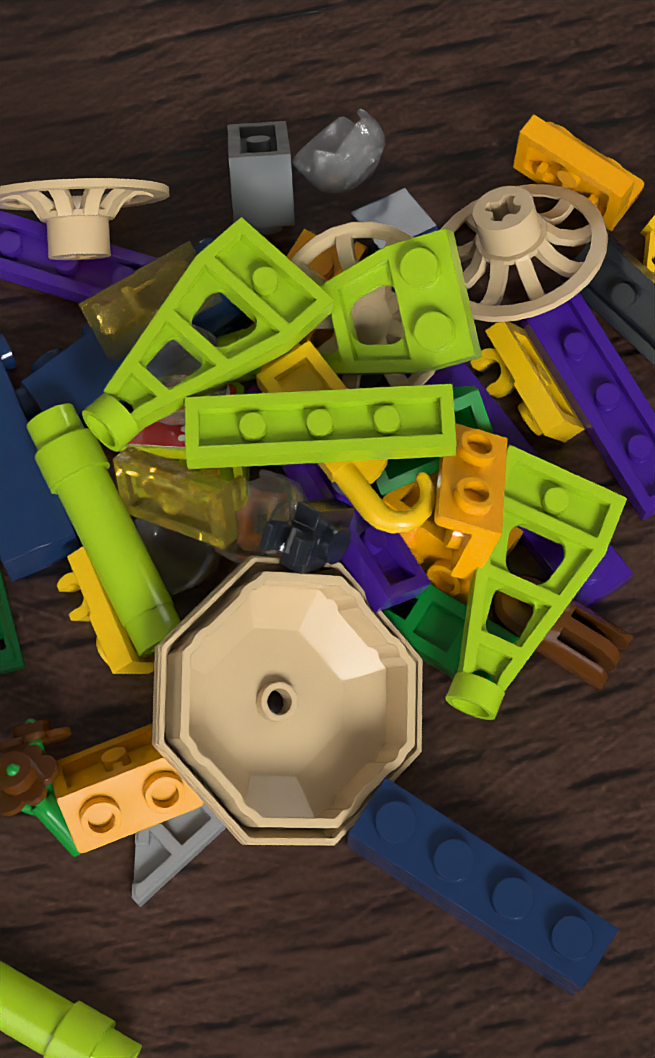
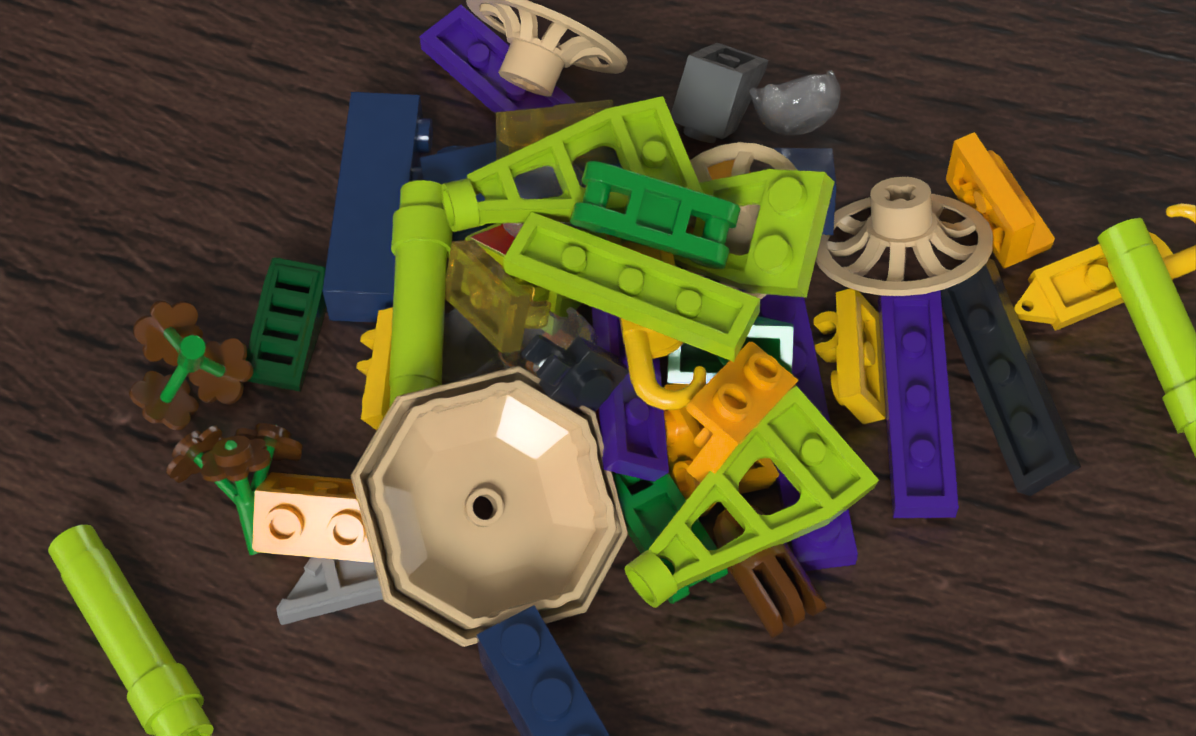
camera: 30 degrees right, 10 degrees down
none -> green plate [570,161,741,269]

